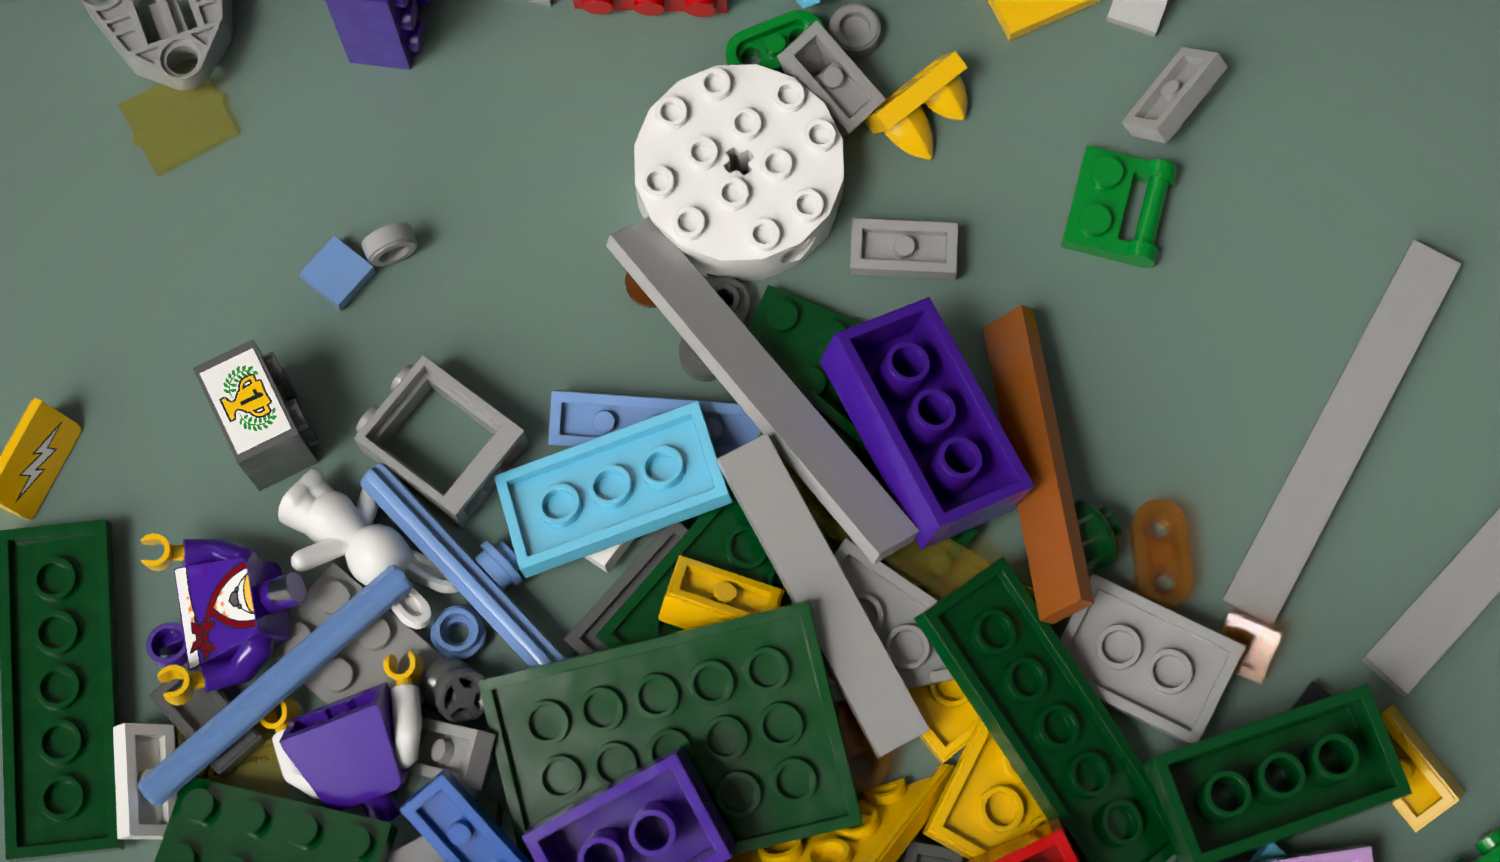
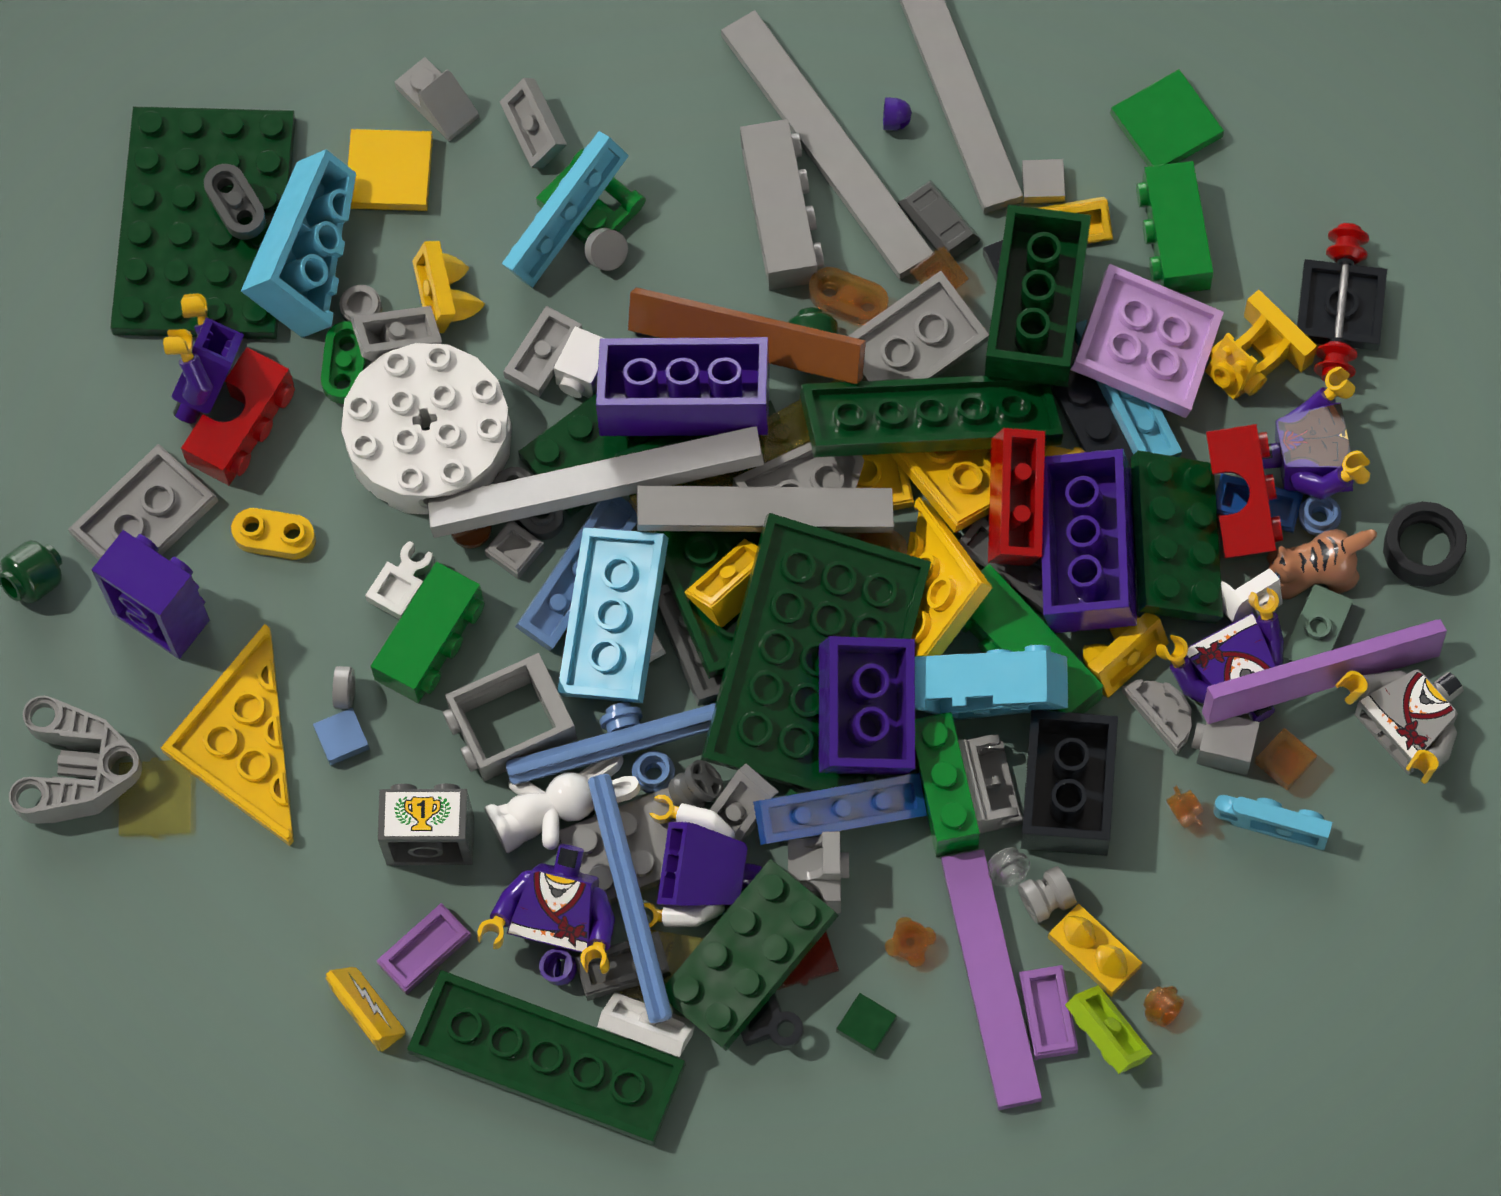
camera: 60 degrees left, 5 degrees down
none -> yellow tile [161,624,294,846]
none -> yellow plate [231,508,316,560]
none -> white plate [365,541,434,620]
none -> green brick [370,561,485,704]
none -> medium lavender tile [377,903,471,995]
none -> light grey tile [484,521,544,579]
none -> medium azure plate [502,131,629,288]
none -> white brick [554,326,603,398]
none -> light grey tile [585,228,628,271]
none -> light grey brick [740,119,824,291]
none -> dark purple hinge [883,97,912,131]
none -> dark grey tile [898,180,981,263]
none -> light grey tile [1022,159,1065,203]

